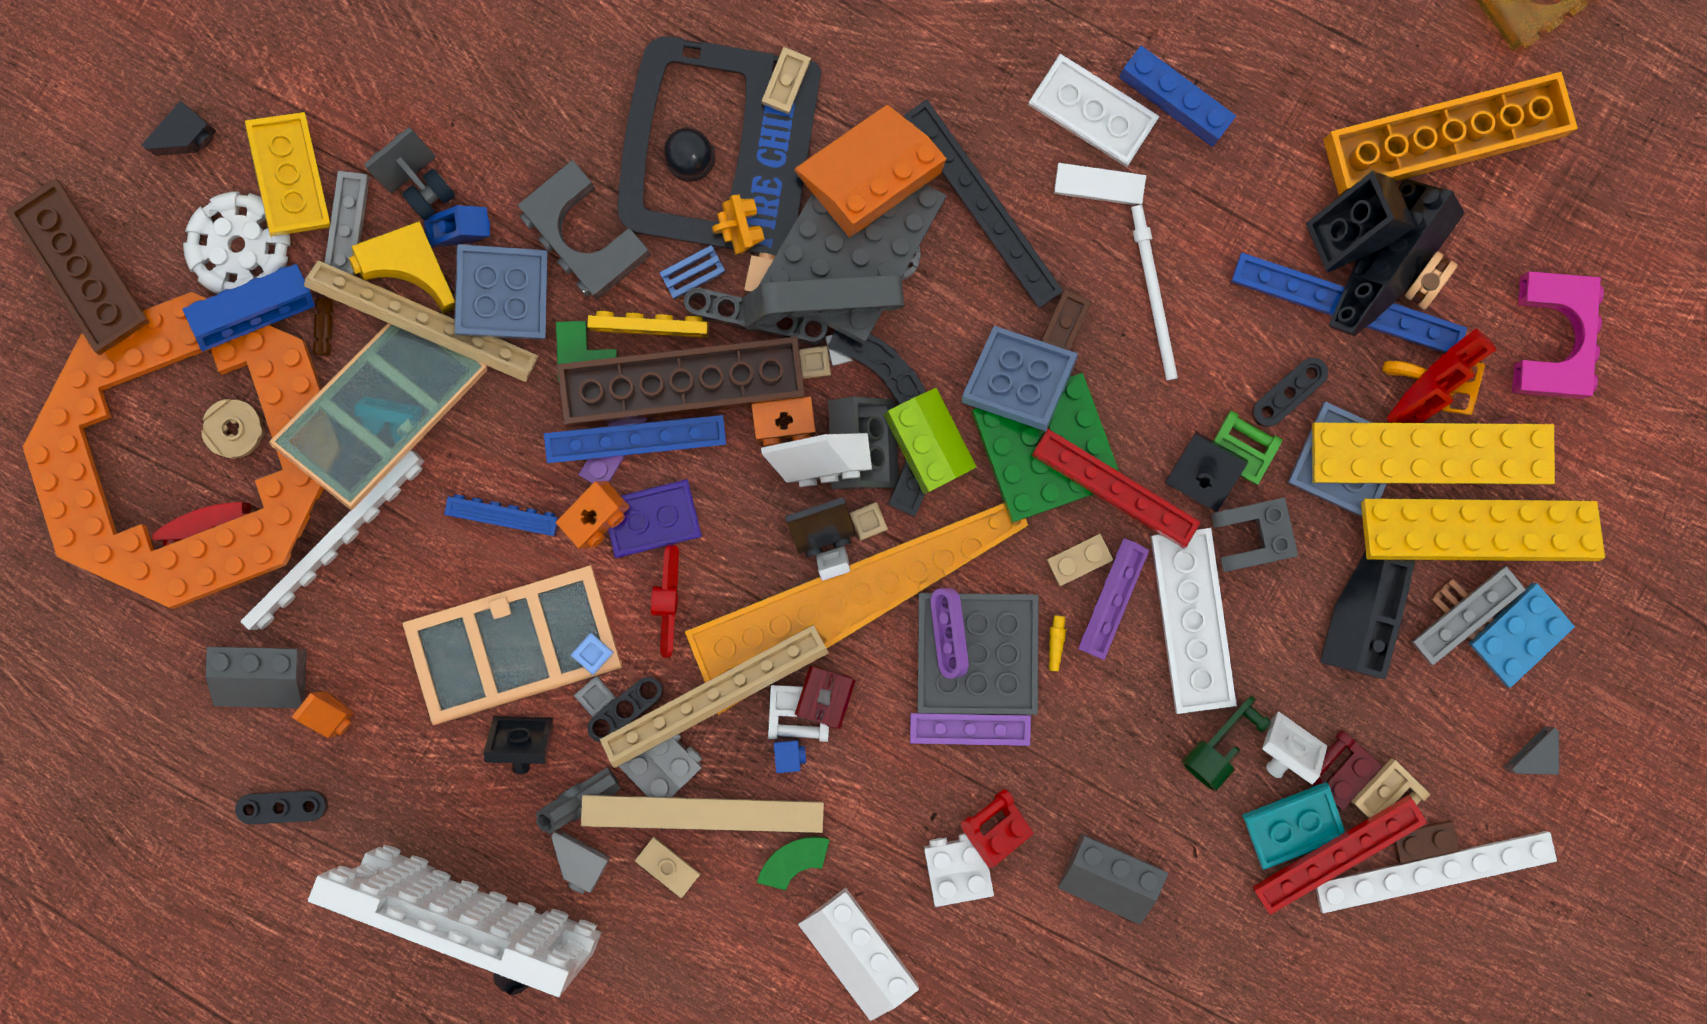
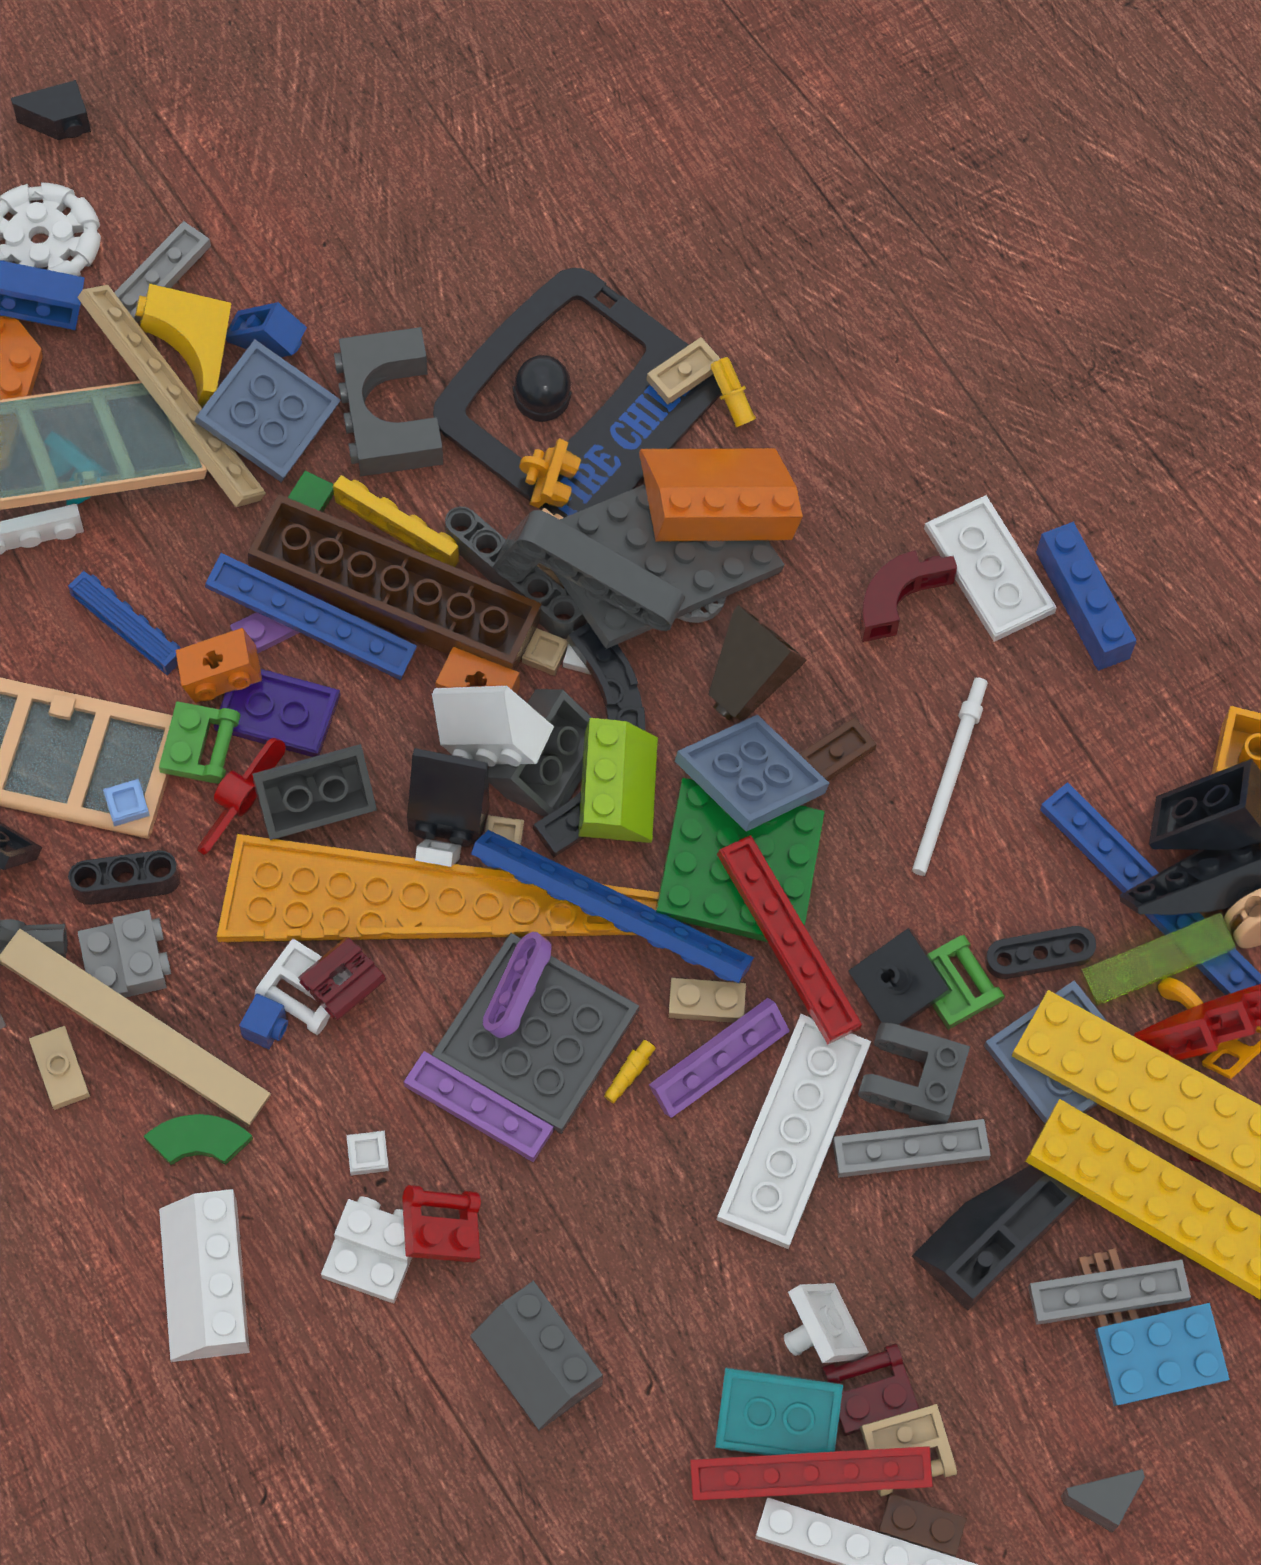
camera: 25 degrees right, 20 degrees down
yellow plate [245,112,330,237] -> none
reddish brown axle [313,297,333,356] -> none
dark grey plate [364,127,455,220] -> none
light grey tile [574,676,617,717] -> none
tan plate [600,625,828,768] -> none
medium blue tile [660,245,726,300] -> none
black plate [903,99,1063,309] -> none
white tile [1054,163,1146,206] -> none
dark green piece [1181,696,1271,792] -> none
none -> bright green plate [159,701,241,784]
none -> dark grey slope [252,744,377,840]
none -> white tile [346,1131,389,1176]
none -> blue plate [471,830,754,983]
none -> dark brown slope [708,605,807,721]
none -> yellow axle [710,357,756,427]
none -> light grey plate [832,1119,991,1178]
none -> dark red arch [860,550,957,642]
none -> clear neon green tile [1082,913,1236,1006]

